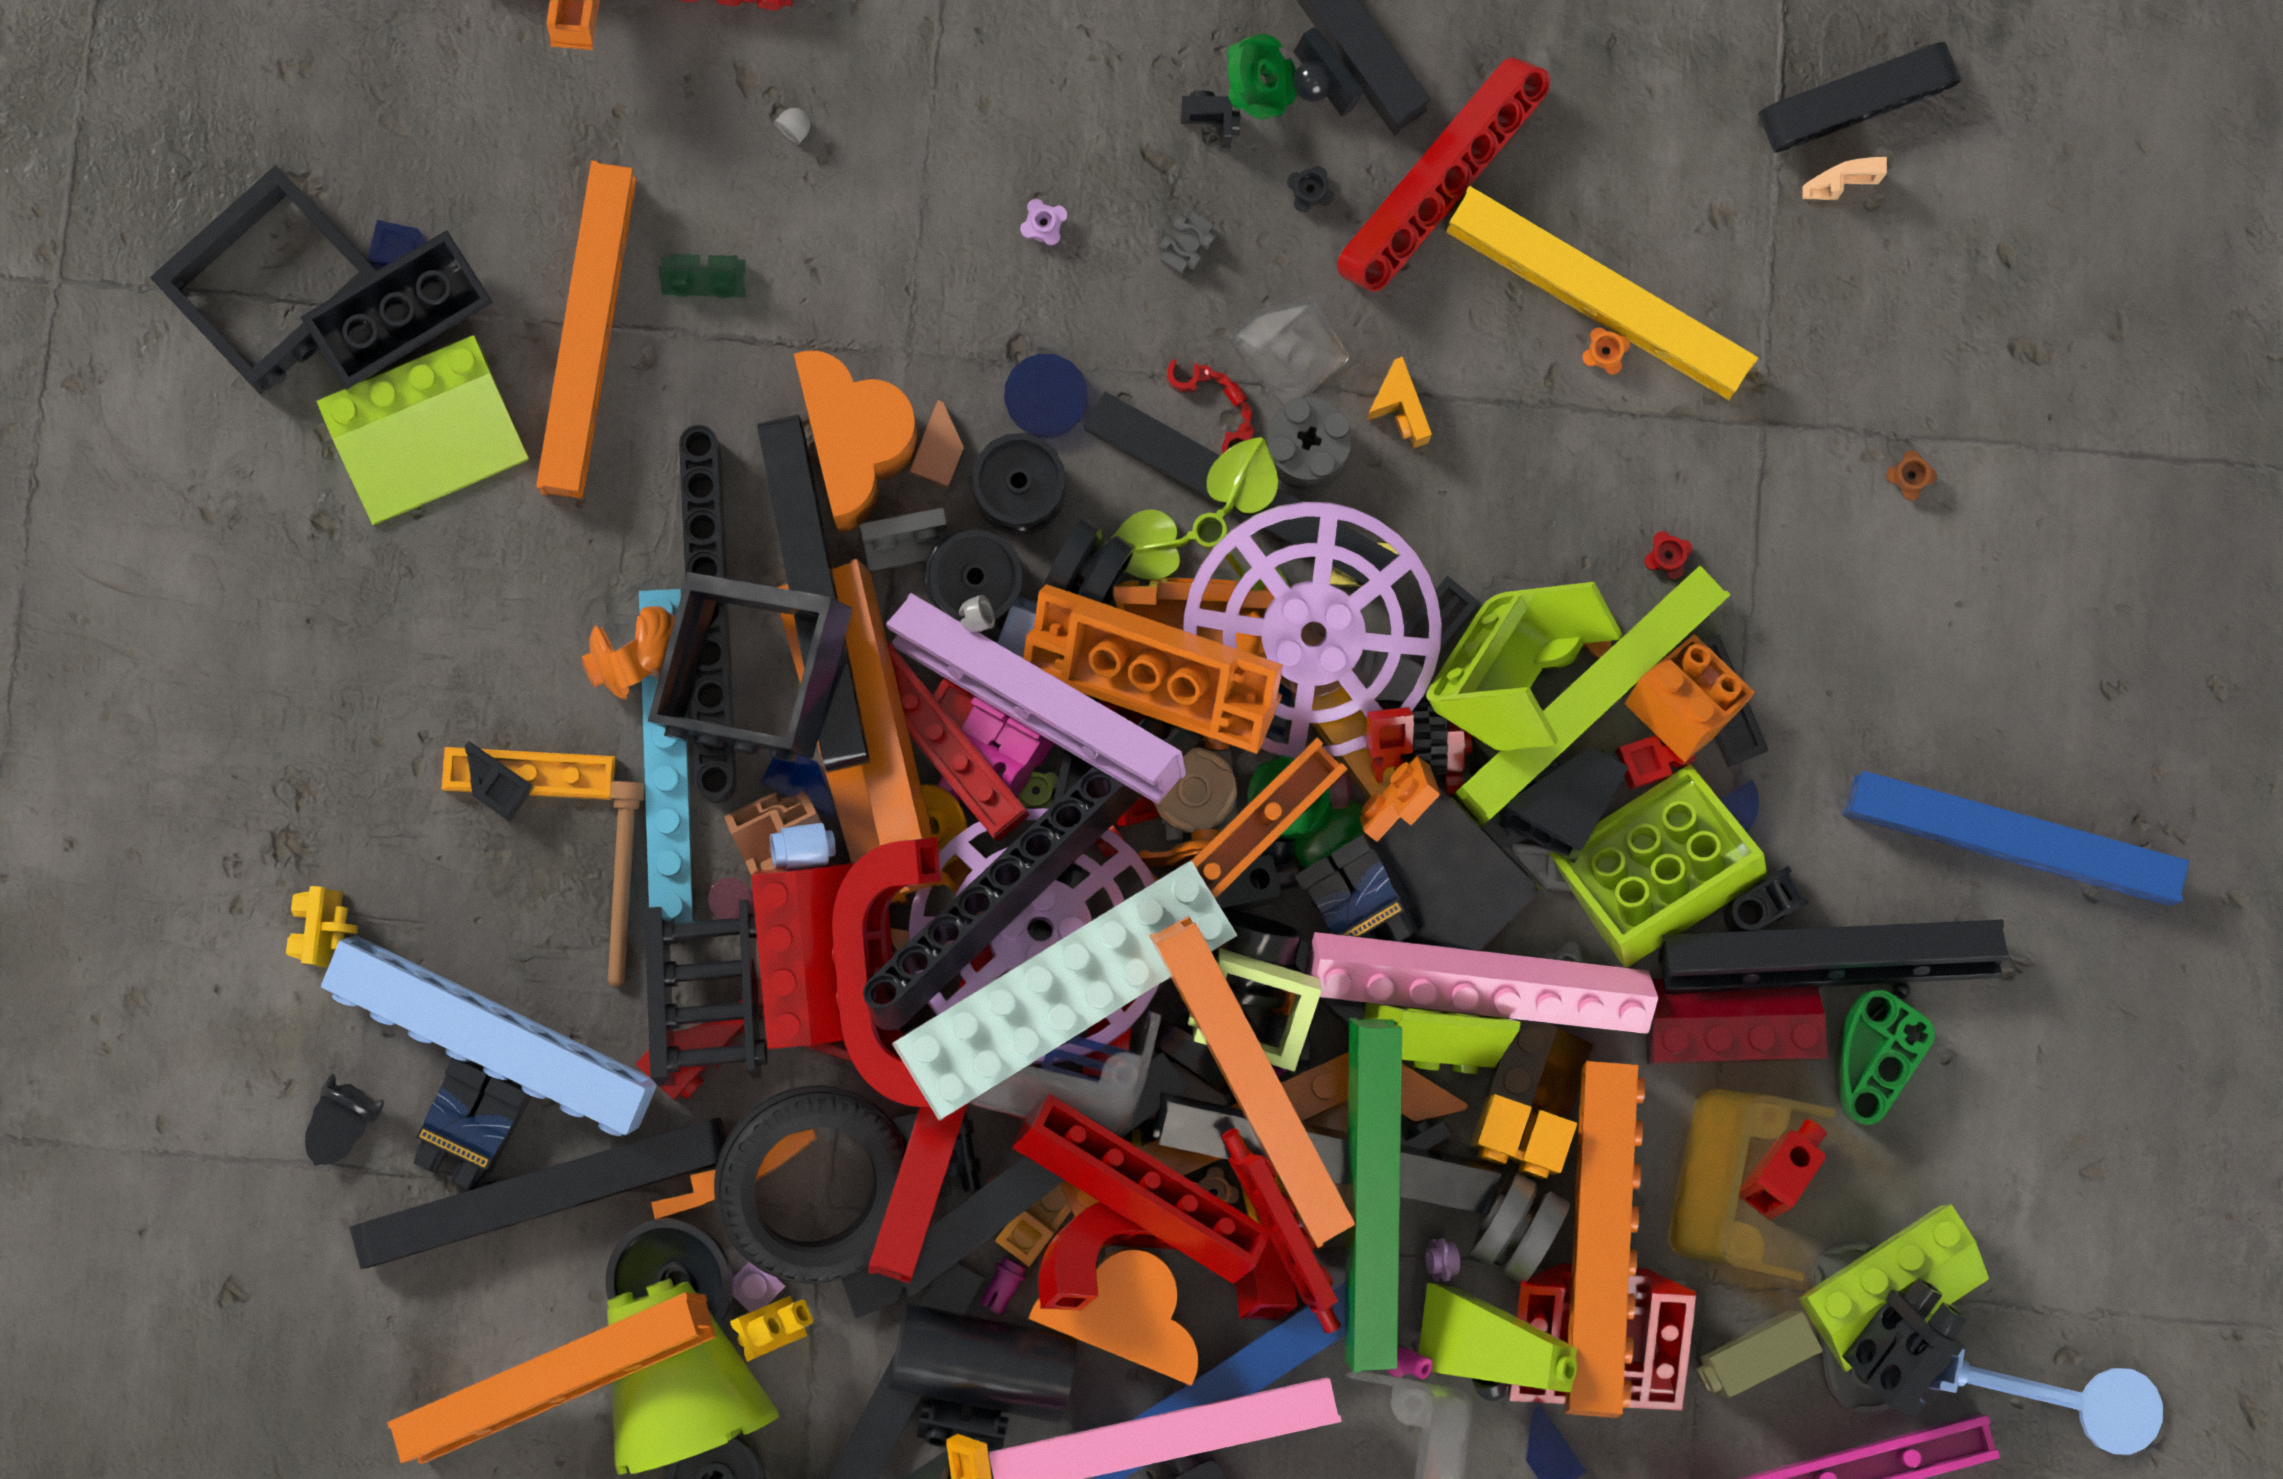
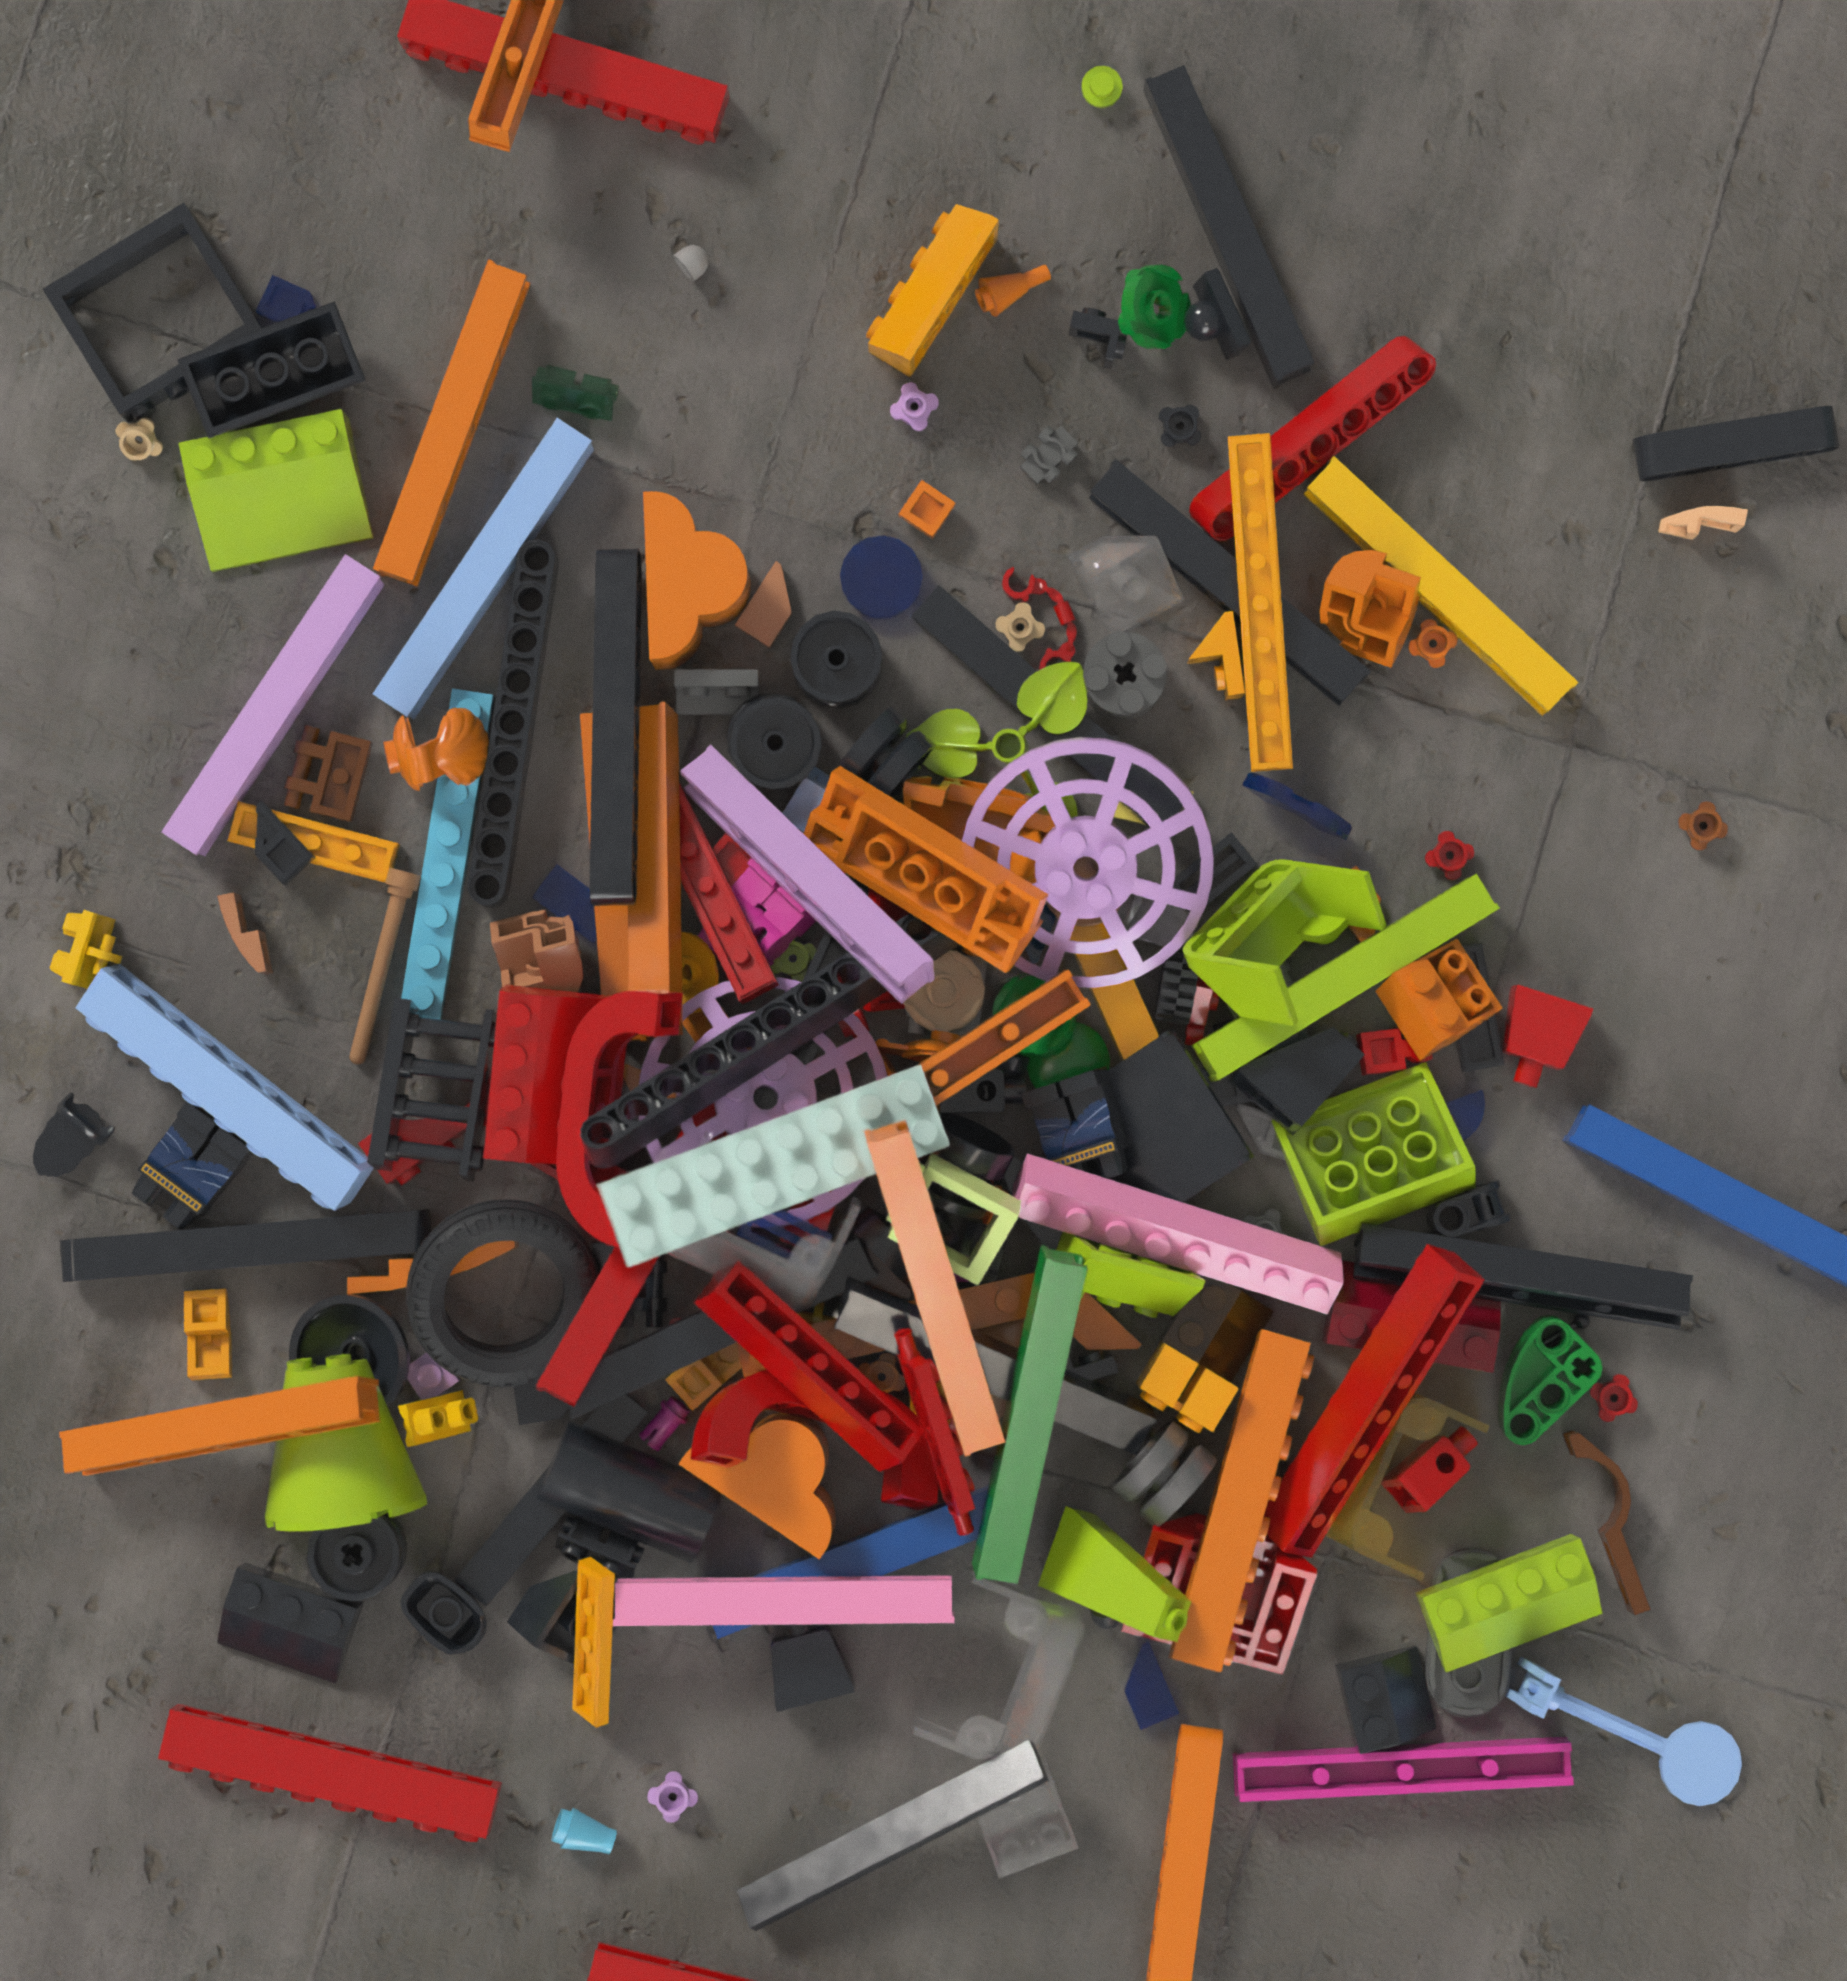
camera: 20 degrees right, 5 degrees up
black window [648,572,853,762] -> none
clear pink tile [708,878,752,919] -> none
light blue brick [770,823,836,870] -> none
light grey hinge [959,595,995,632] -> none
tile [1329,765,1352,809] -> none
orange plate [1360,755,1440,842] -> none
red plate [1366,707,1414,783] -> none
dark pink arm [1387,1346,1432,1379] -> none
lavender plate [1425,1238,1460,1282] -> none
olive brick [1695,1311,1823,1398] -> none
black hips [1842,1278,1968,1418] -> none
none -> tan plate [116,418,163,460]
none -> lavender tile [161,554,385,856]
none -> light orange slope [184,1288,232,1380]
none -> nougat slope [217,892,273,975]
none -> reddish brown plate [284,725,373,823]
none -> light blue tile [373,418,594,720]
none -> light orange slope [866,204,999,378]
none -> orange plate [898,480,956,539]
none -> orange cone [975,264,1051,317]
none -> tan plate [995,603,1045,652]
none -> black tile [1089,458,1371,706]
none -> light orange tile [1228,433,1293,772]
none -> clear blue tile [1242,772,1353,840]
none -> red brick [1264,1244,1485,1558]
none -> orange brick [1319,550,1421,668]
none -> black slope [1335,1645,1437,1754]
none -> red torso [1502,984,1593,1088]
none -> reddish brown piece [1562,1430,1651,1615]
none -> red plate [1589,1374,1638,1422]

